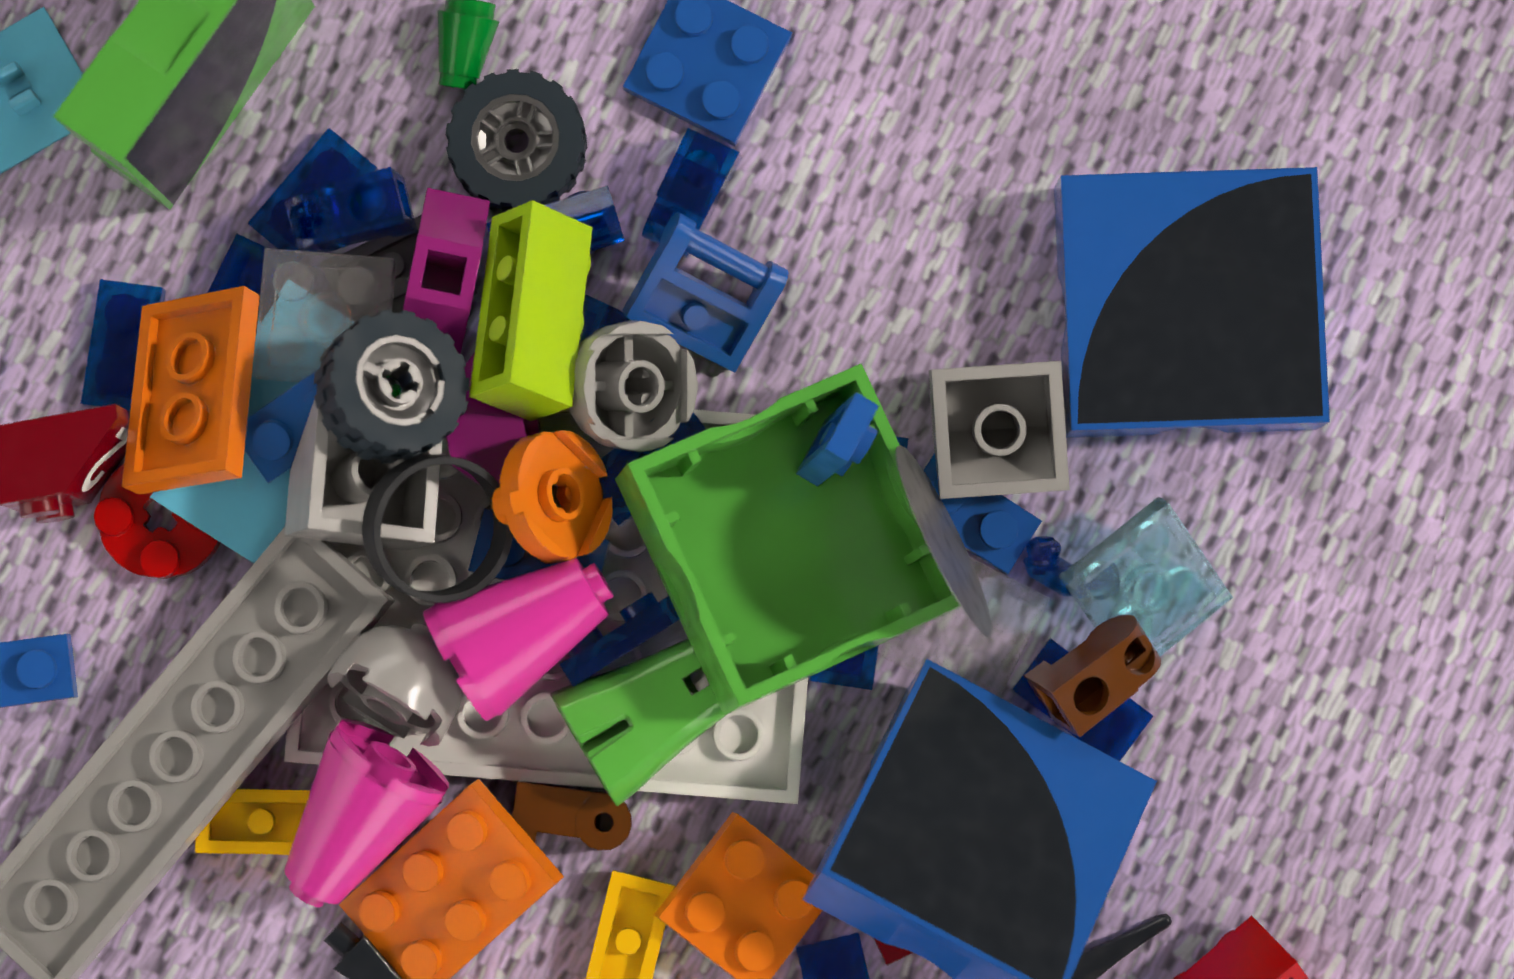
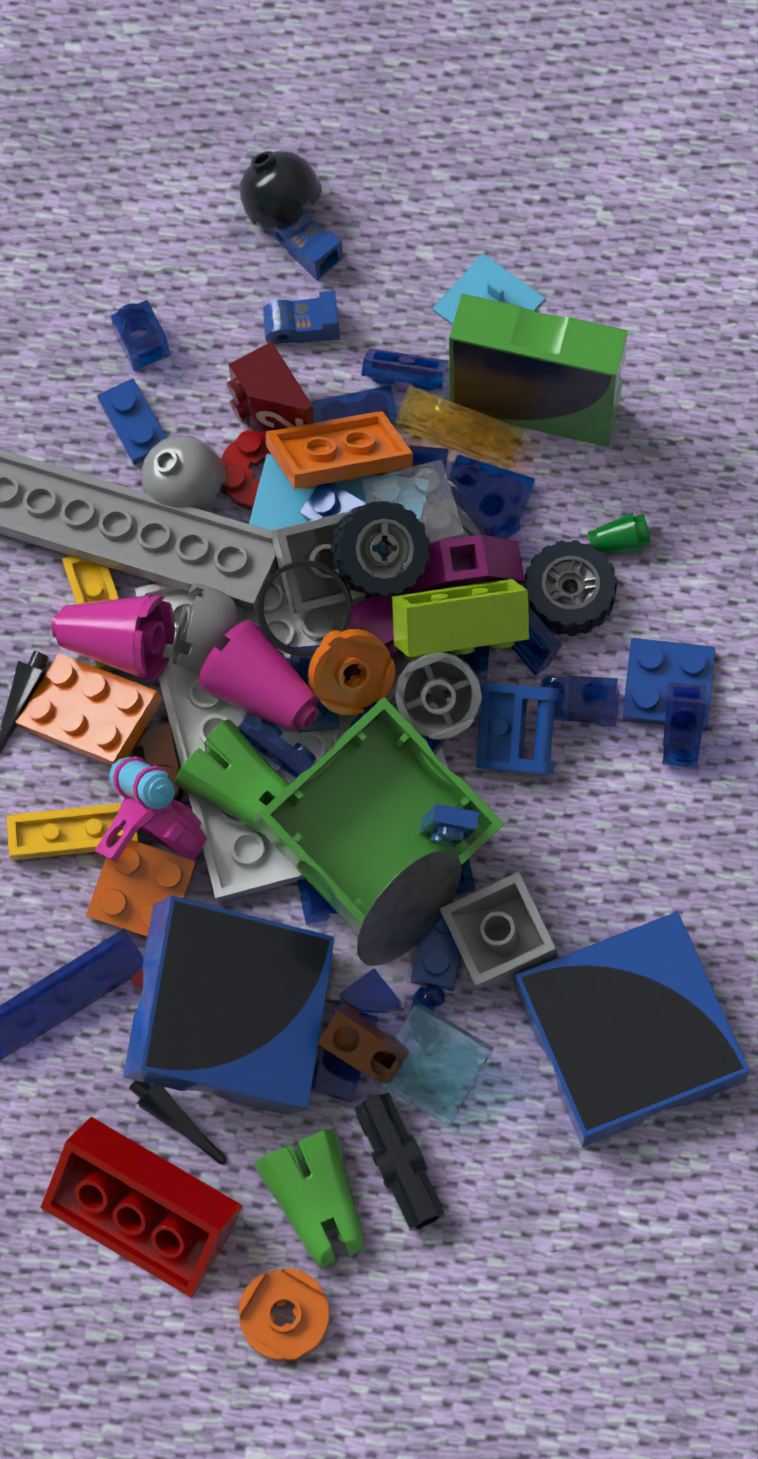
camera: 75 degrees right, 15 degrees down
none -> dark pink piece [96,756,207,862]
none -> light grey cylinder [141,435,227,512]
none -> orange plate [239,1268,329,1362]
none -> bright green piece [254,1129,366,1270]
none -> clear blue tile [339,968,401,1014]
none -> black piece [355,1092,445,1231]
none -> clear blue plate [361,348,449,391]
none -> clear yellow plate [394,386,524,470]
none -> clear blue leg [662,682,706,768]

